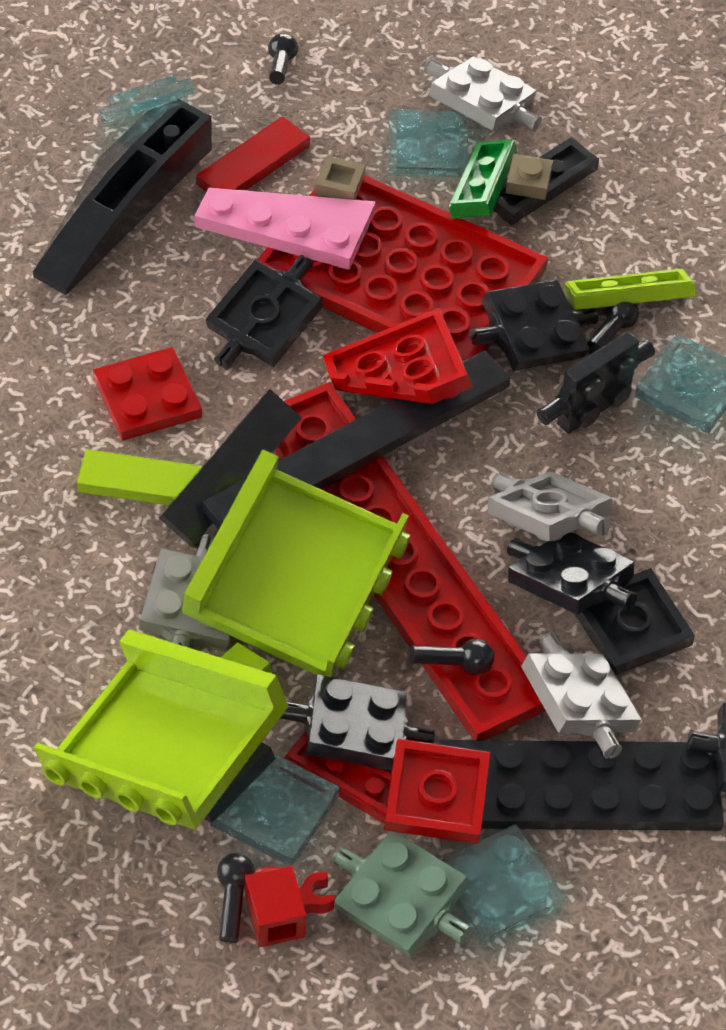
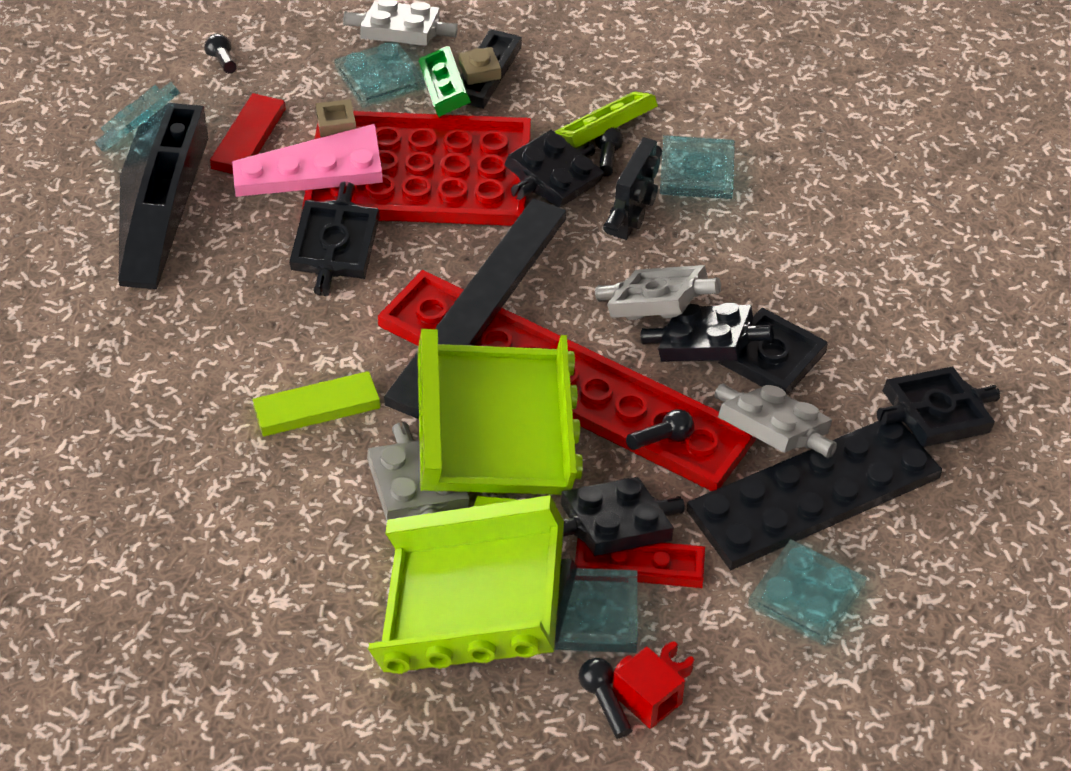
camera: 25 degrees left, 5 degrees down
red plate [93,347,202,441] -> none
black tile [158,389,302,546] -> none
red plate [322,308,473,404] -> none
sand green plate [333,831,473,959] -> none
red plate [384,739,490,844] -> none

